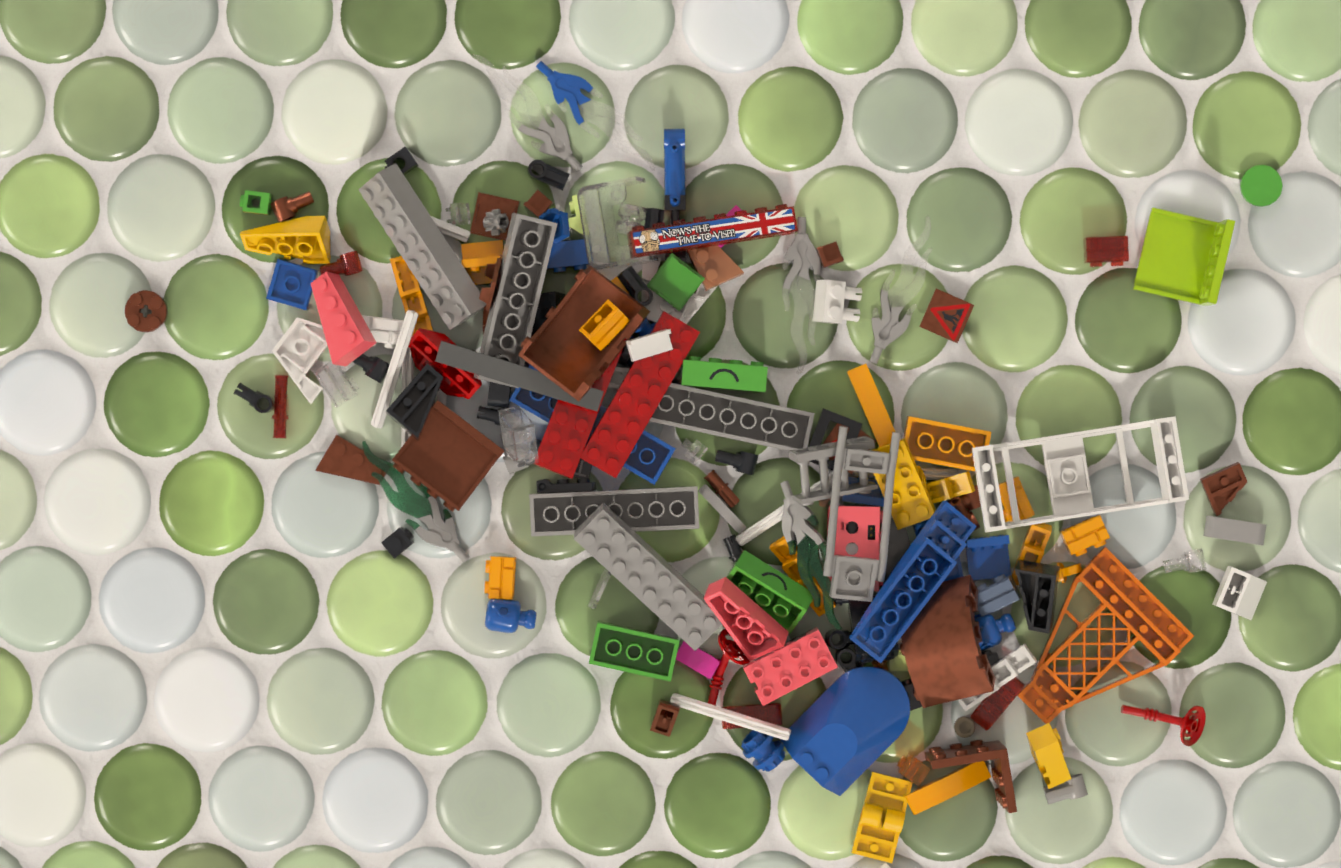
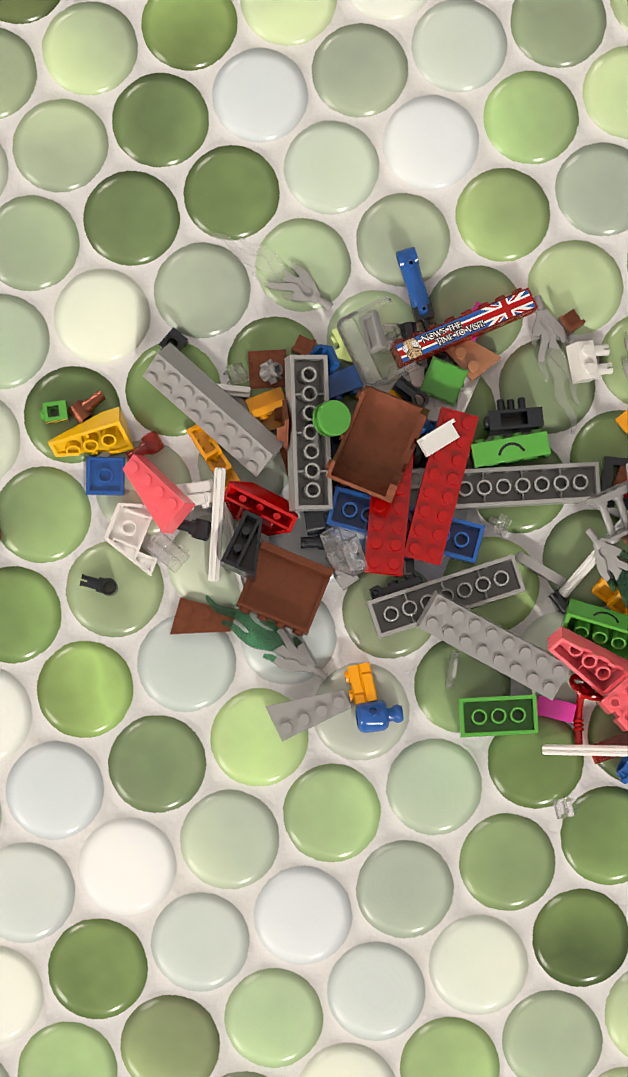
camera: 25 degrees left, 5 degrees down
clear red pin [272,375,289,438] -> none
black bracket [381,527,414,559] -> none
dark grey tile [435,341,604,412] -> none
black piece [528,160,570,191] -> none
piece [536,61,655,171] -> none
light orange brick [579,300,630,351] -> none
copper slope [650,699,680,737] -> none
copper axle [704,470,739,508] -> none
black pin [715,450,759,475] -> none
none -> light grey wedge [265,690,352,742]
none -> bright green head [312,400,351,437]
none -> light grey tile [360,311,387,354]
none -> black piece [483,397,544,436]
none -> clear tile [553,797,578,819]

